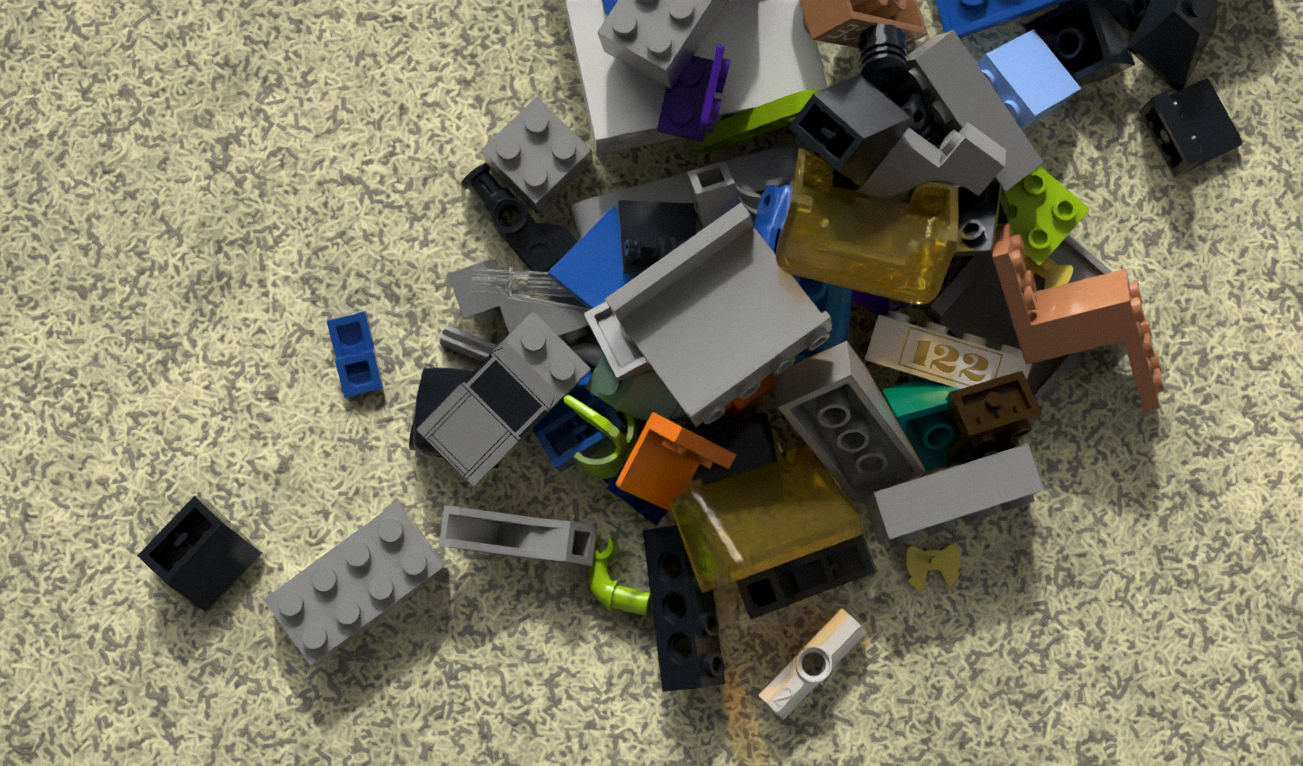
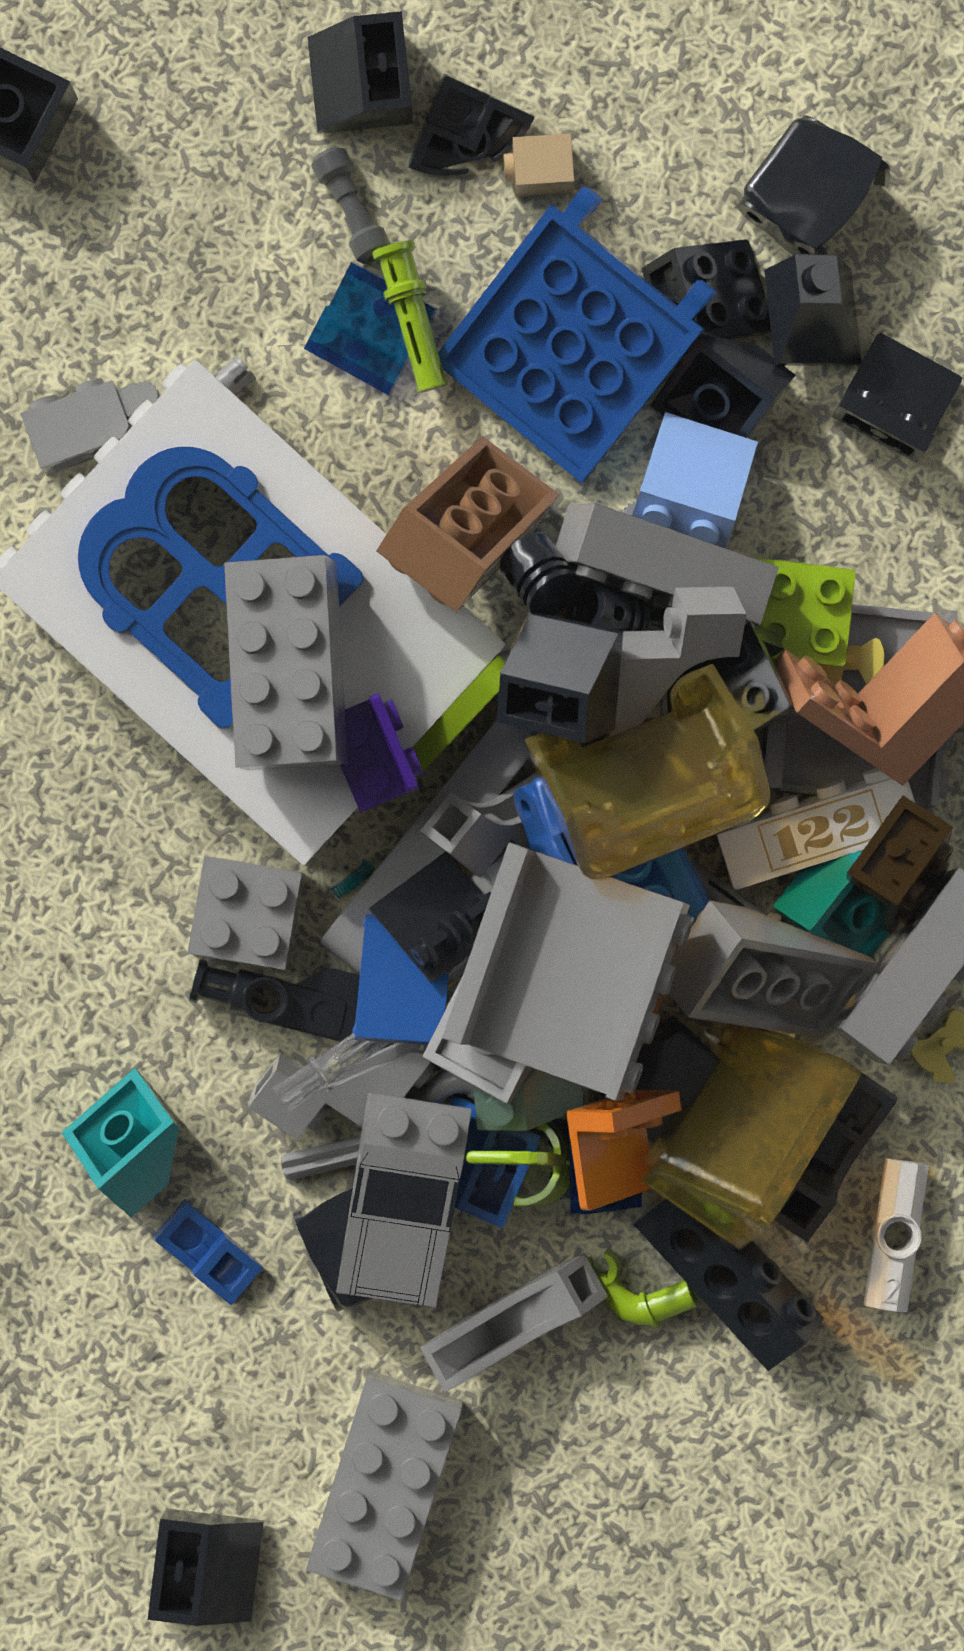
camera: 35 degrees left, 5 degrees up
none -> teal slope [62,1068,179,1218]
none -> teal leg [330,860,375,899]

